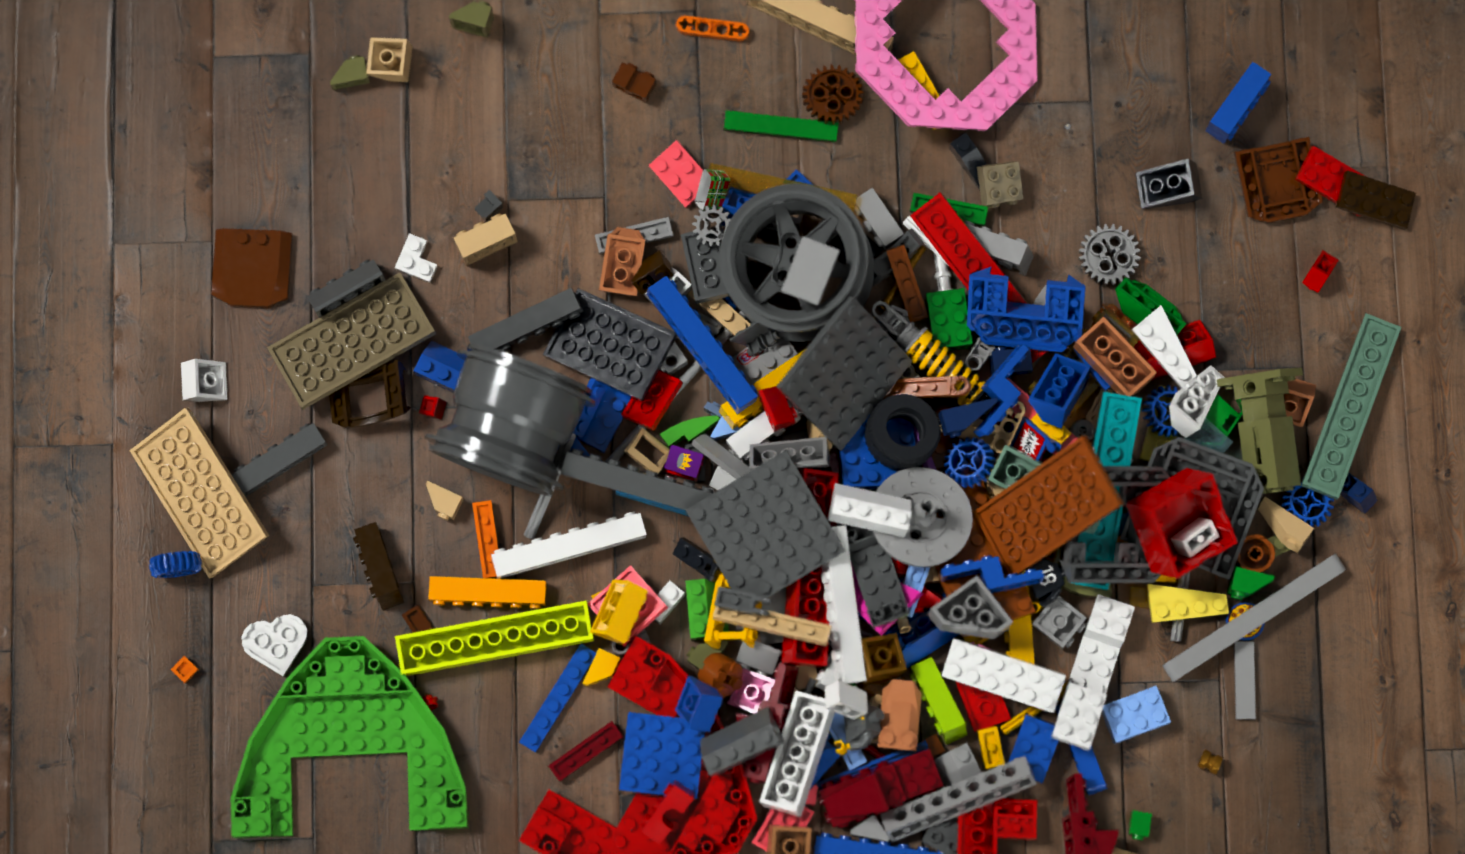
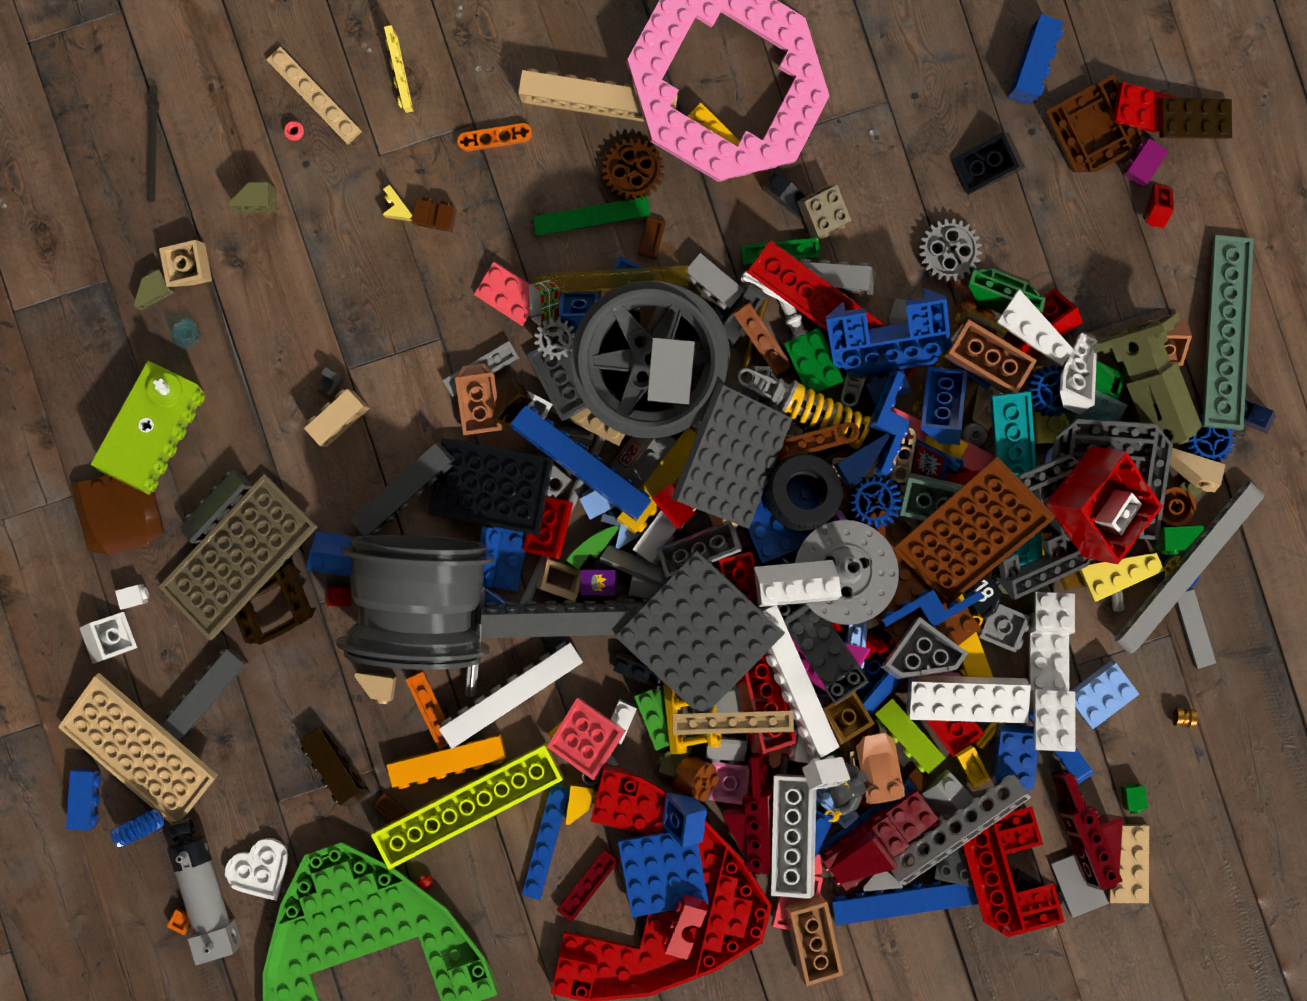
camera: 20 degrees left, 10 degrees up
white plate [395,233,437,283] -> none
yellow slope [590,579,648,644] -> none
dark grey slope [700,707,785,776] -> none
dark grey hinge [714,587,772,616] -> none
dark grey hinge [729,321,781,356] -> none
none -> blue brick [66,768,102,831]
none -> lime piece [90,361,205,495]
none -> white brick [115,584,149,610]
none -> light grey piece [167,818,243,965]
none -> clear light blue hair [171,317,200,349]
none -> light yellow slope [383,185,413,221]
none -> light blue slope [579,488,616,520]
none -> reddish brown tile [638,216,666,259]
none -> magenta brick [1123,138,1169,187]

